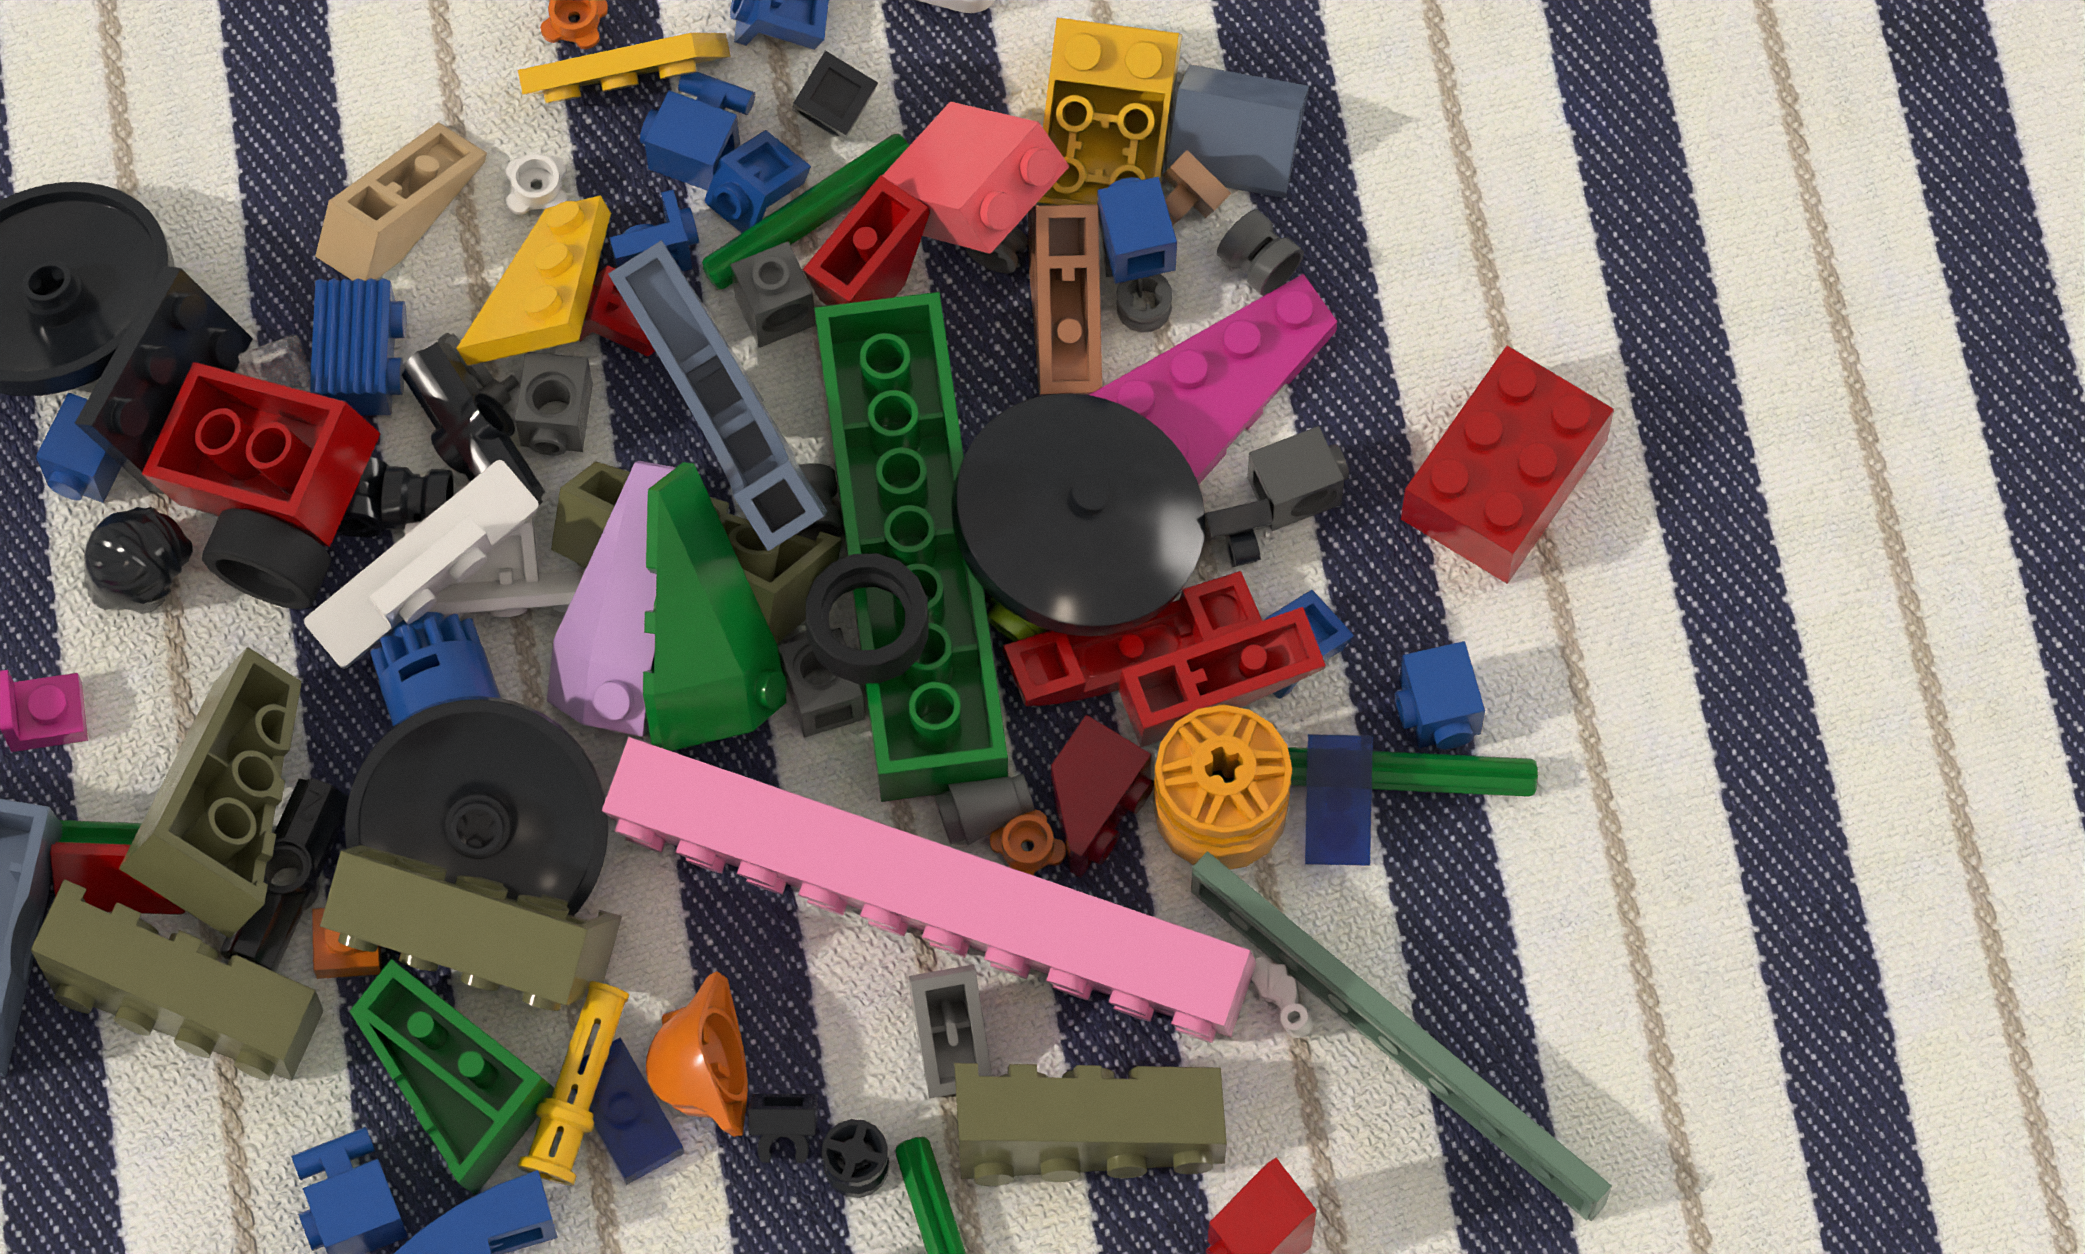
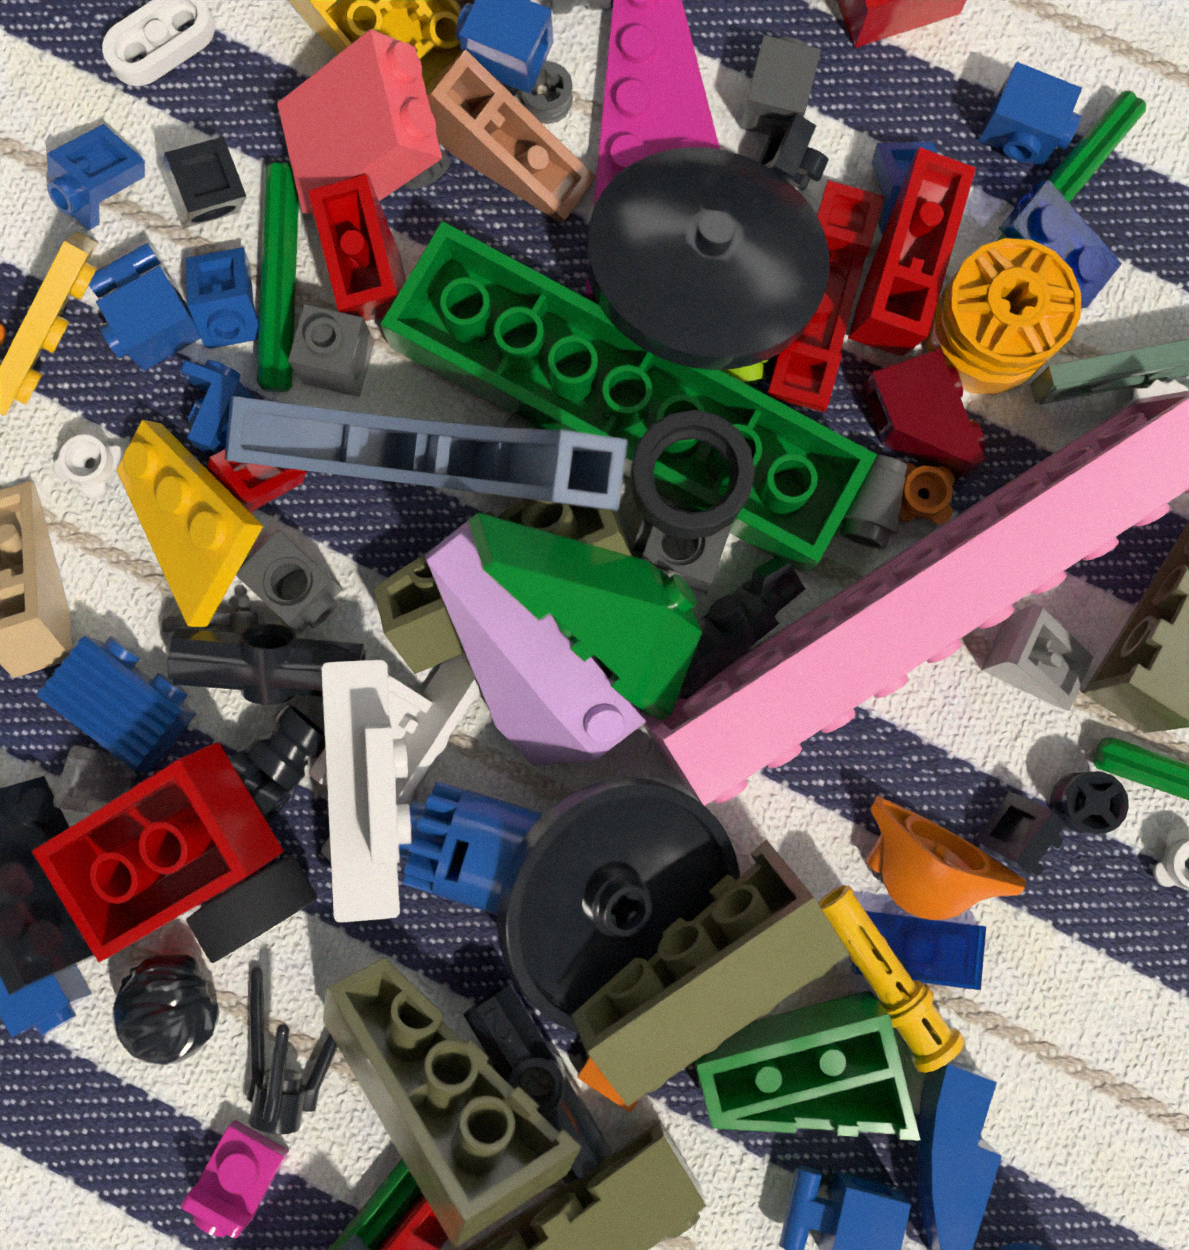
camera: 55 degrees left, 15 degrees up
none -> black plant [246,967,338,1134]
none -> black hinge [678,556,806,700]

